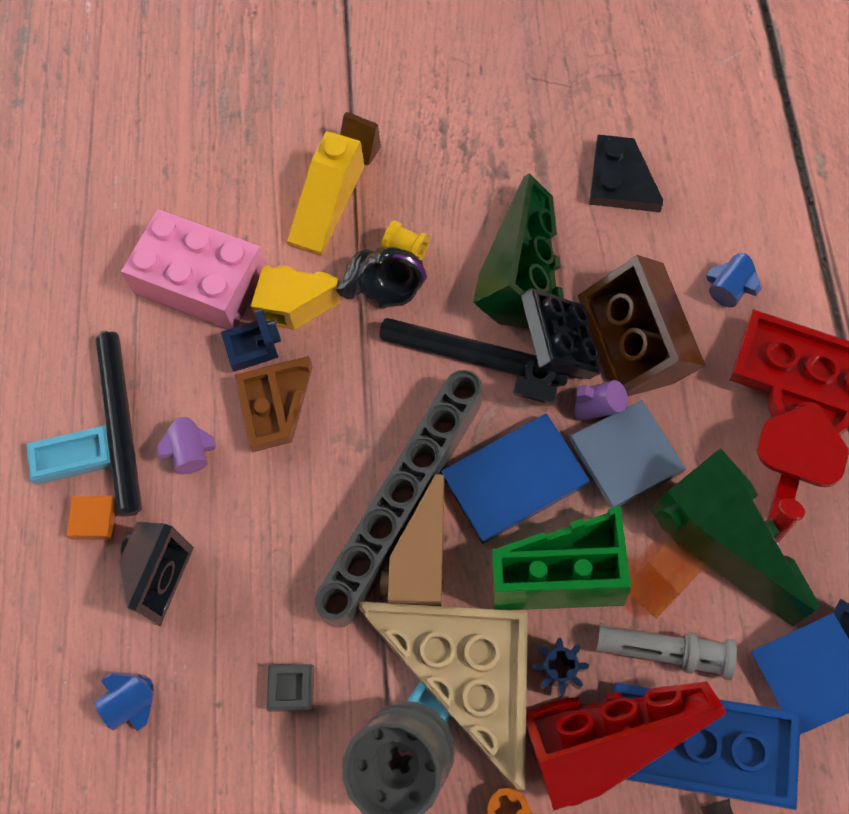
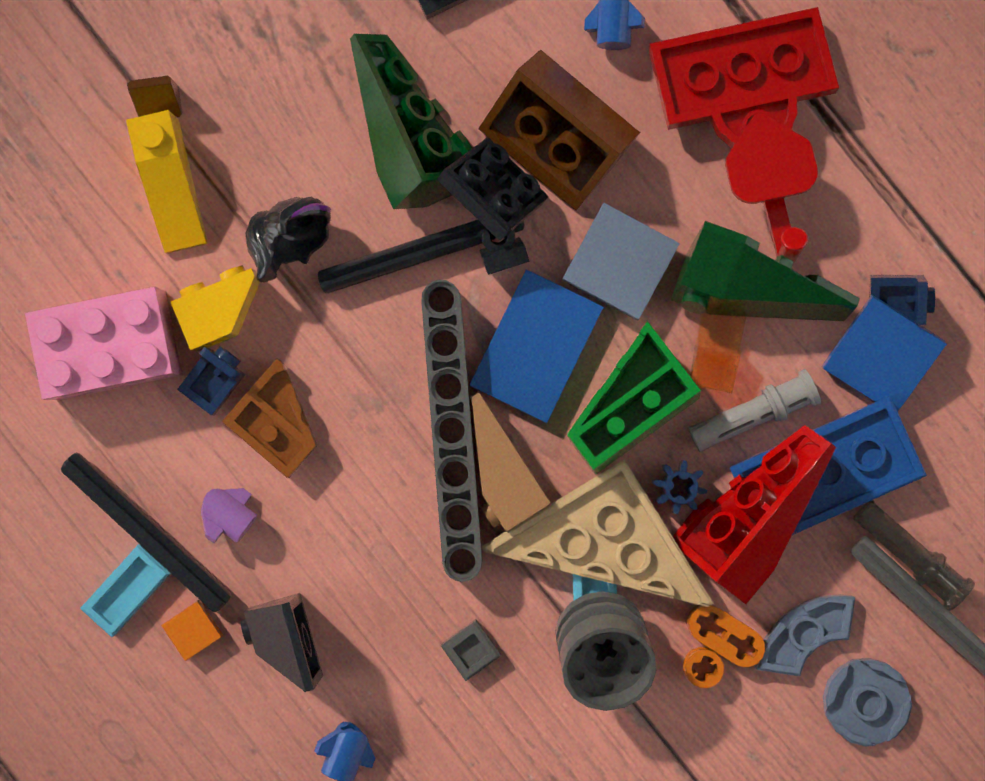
camera: 40 degrees left, 20 degrees up
yellow bush [381,220,430,261] -> none
medium lavender piece [575,380,628,421] -> none

